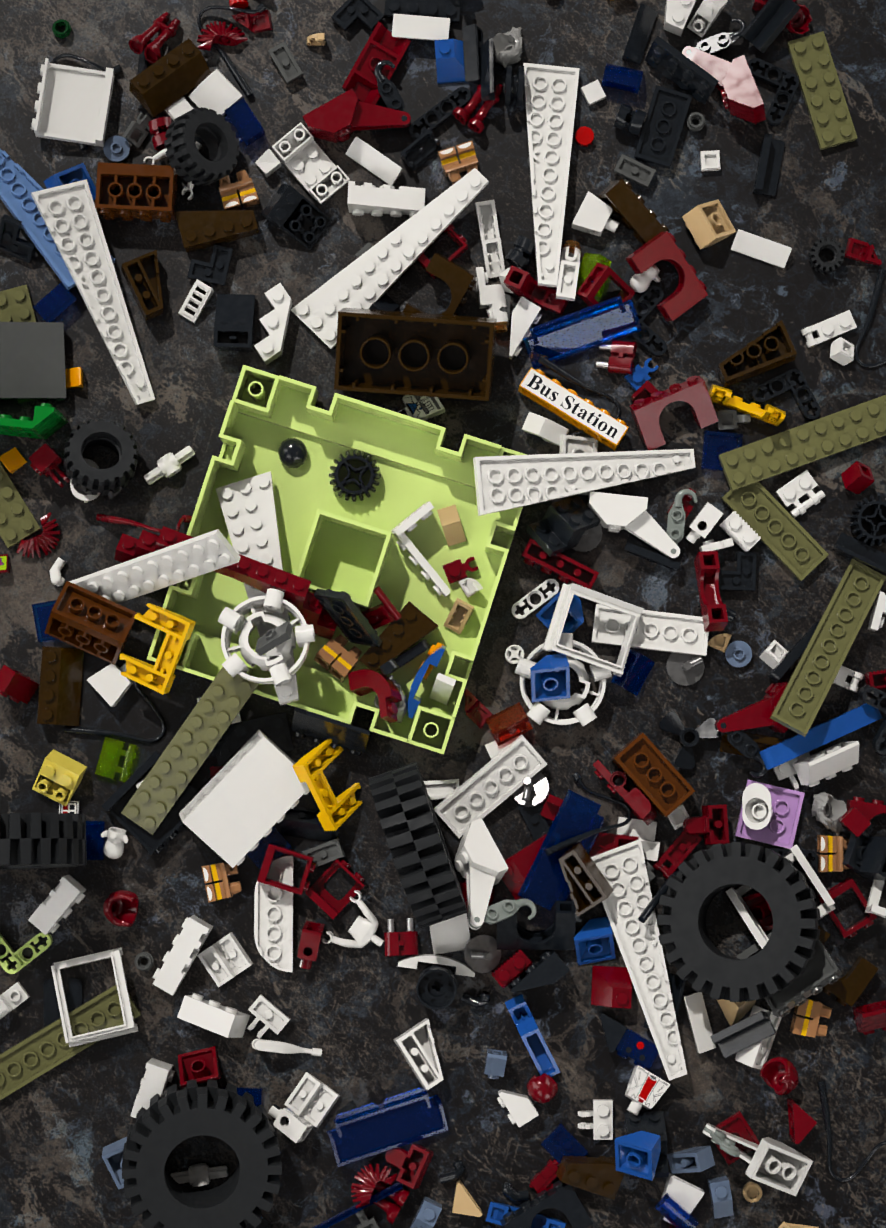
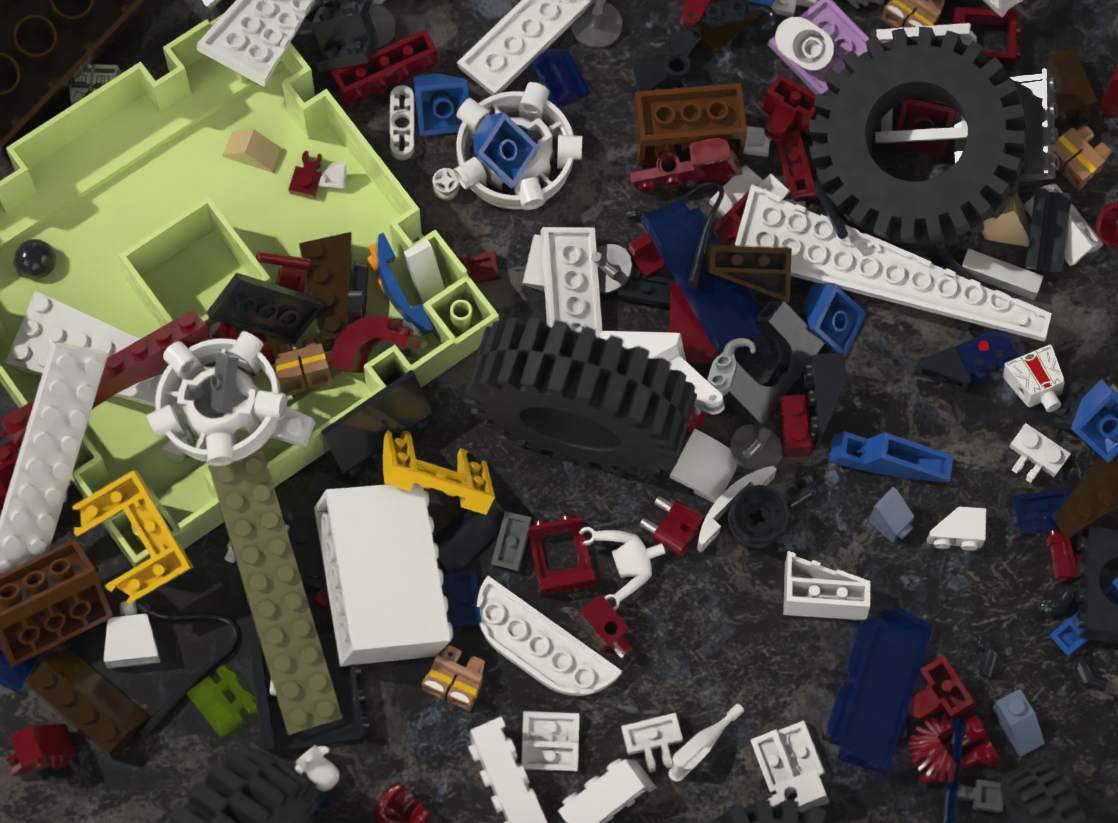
camera: 60 degrees left, 15 degrees down
light yellow slope [32,749,87,806] -> none
dark red window [257,843,316,895] -> none
black gear [329,450,381,502] -> none
white bracket [391,501,450,597] -> none
tan slope [444,598,475,634] -> none
tan slope [452,1179,483,1217] -> none
clear red brick [485,702,533,746] -> none
dark red hair [527,1073,558,1103] -> none
white piece [542,583,644,677] -> none
dark red slope [591,965,632,1009] -> none

